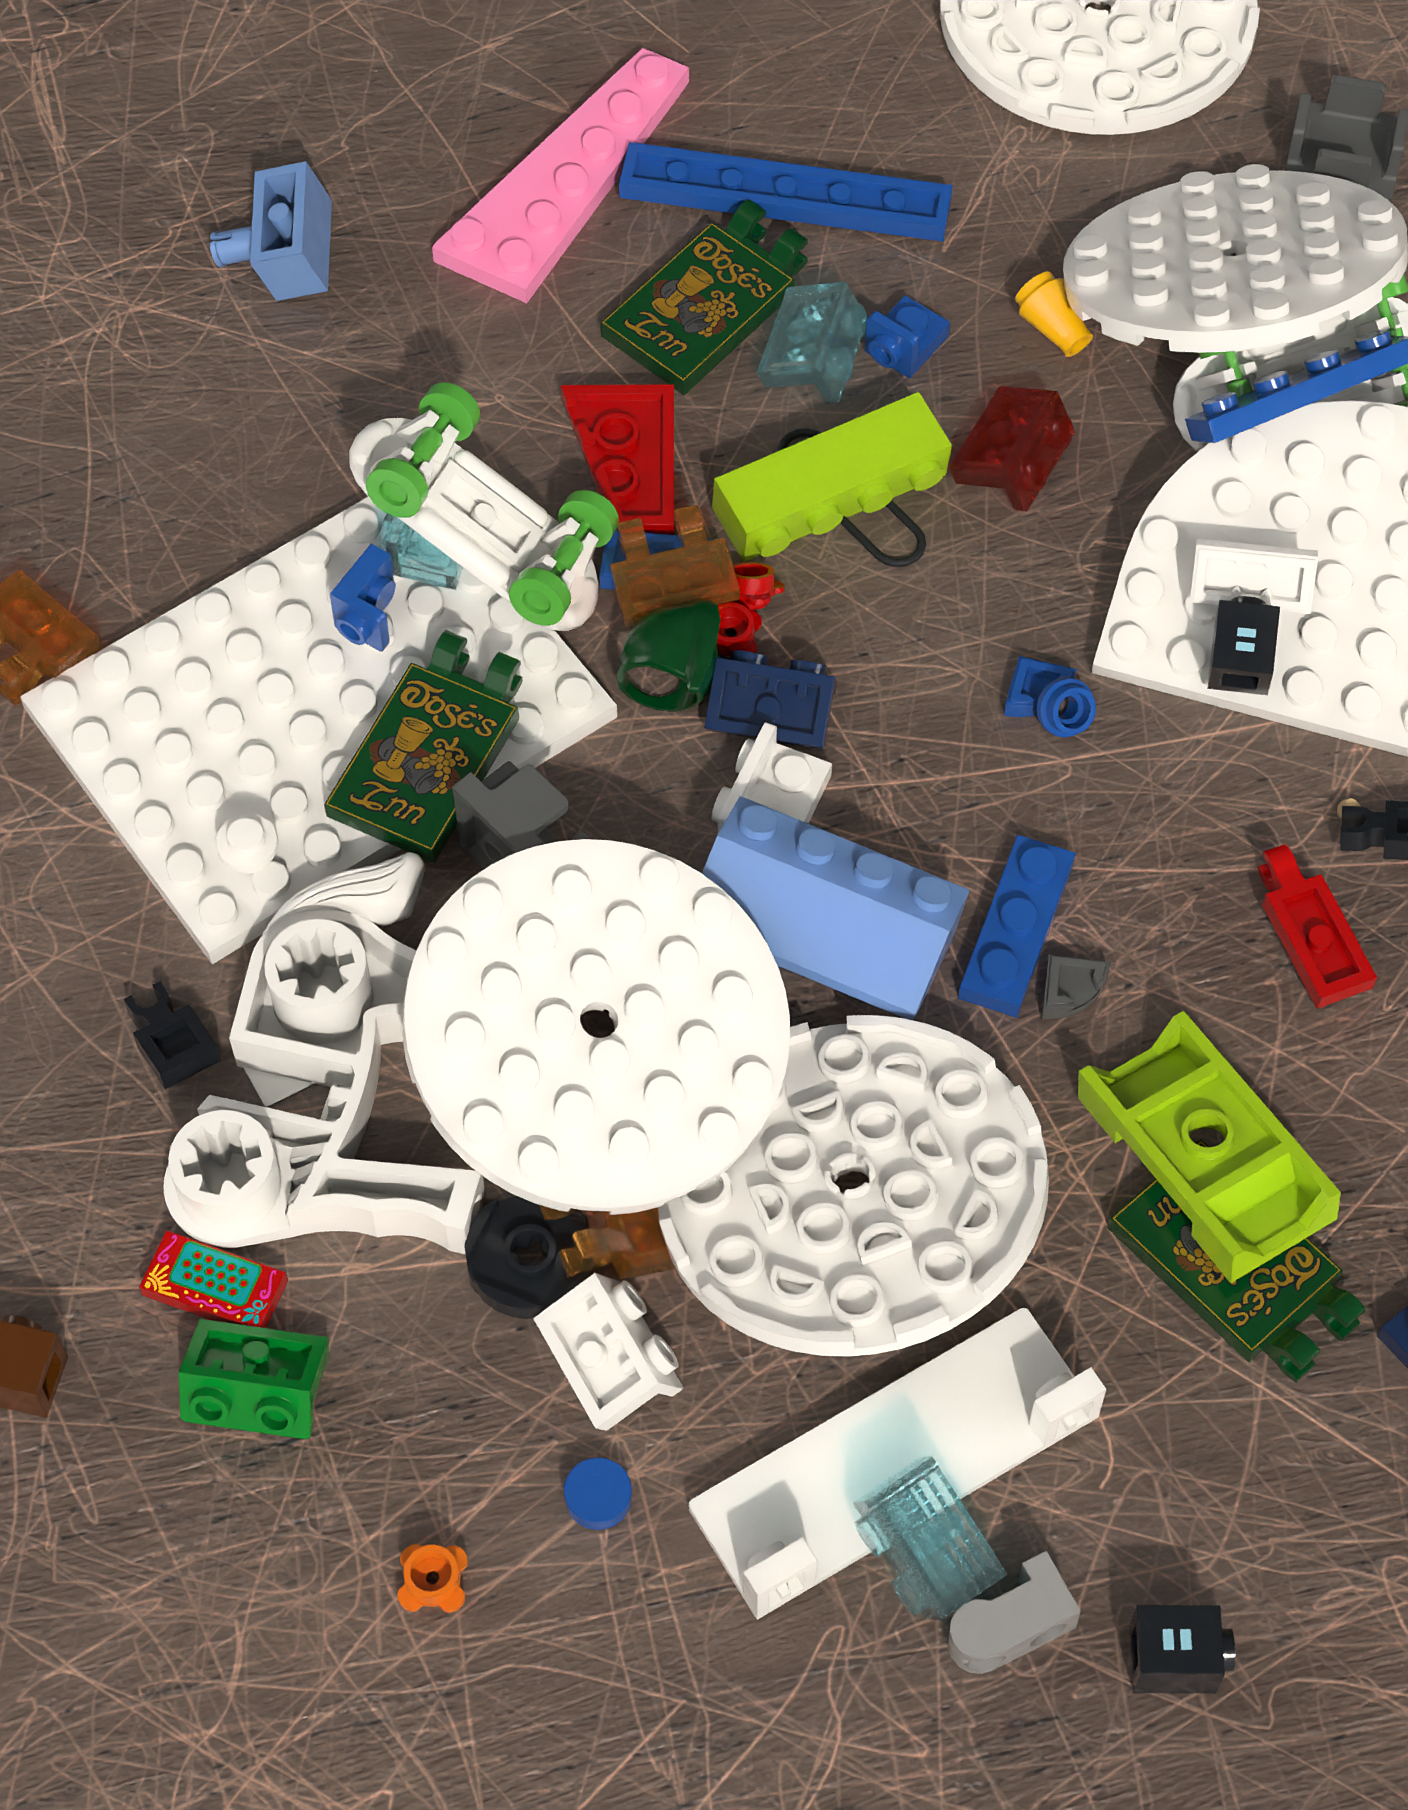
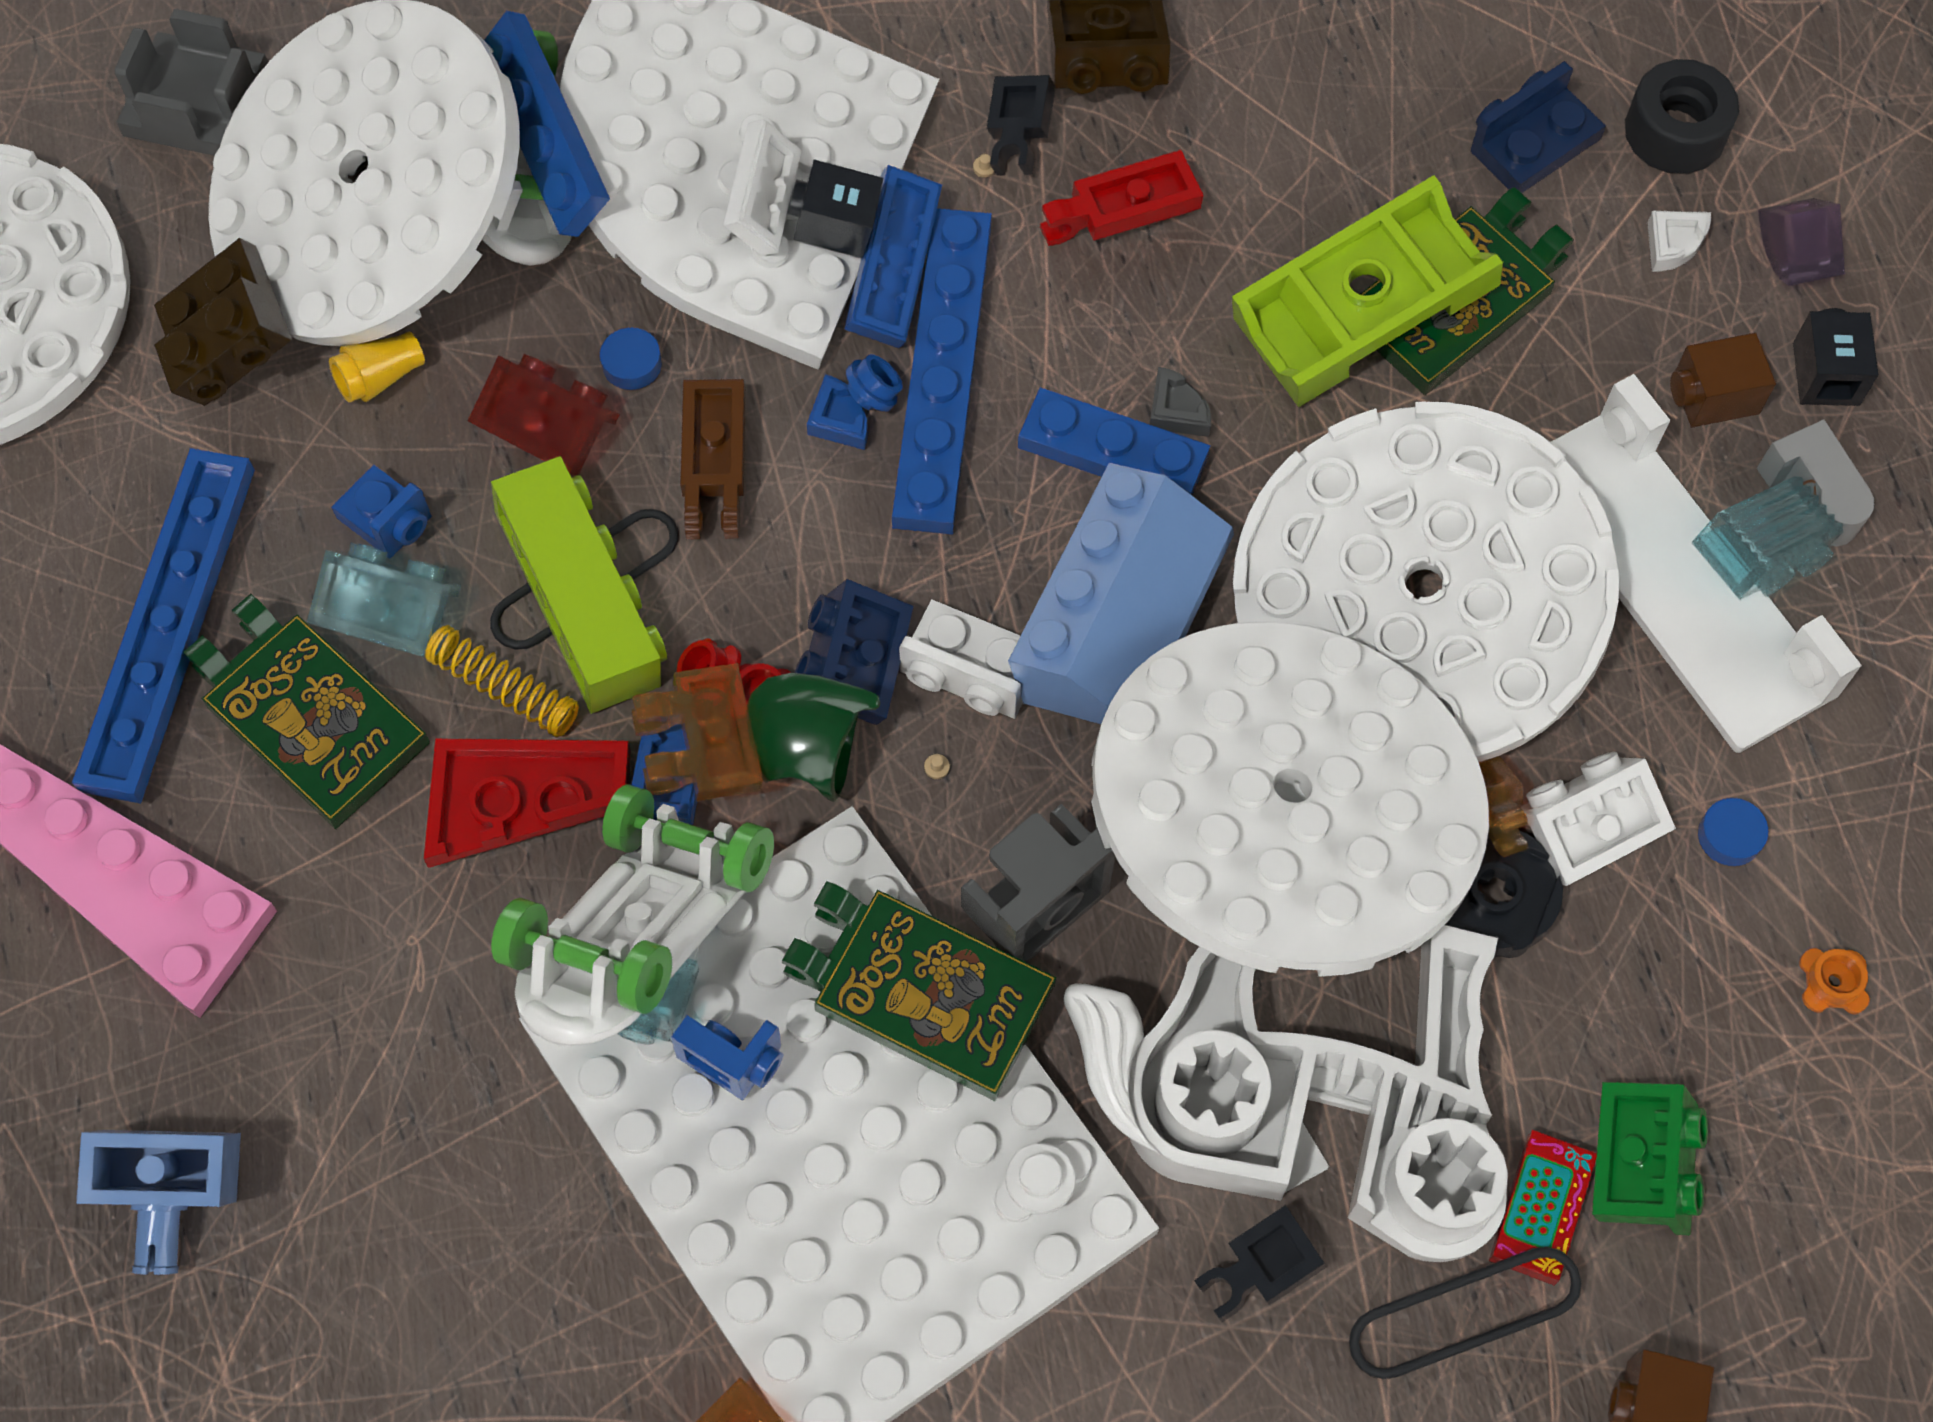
camera: 90 degrees left, 5 degrees up
none -> dark brown plate [154,238,292,406]
none -> yellow piece [425,625,579,737]
none -> blue tile [600,327,662,390]
none -> reddish brown hinge [680,379,746,539]
none -> blue plate [844,165,942,348]
none -> blue plate [892,208,992,535]
none -> tan piece [924,754,950,779]
none -> black piece [1349,1247,1582,1379]
none -> white tile [1648,211,1711,272]
none -> reddish brown brick [1670,332,1776,428]
none -> clear purple brick [1758,198,1845,286]

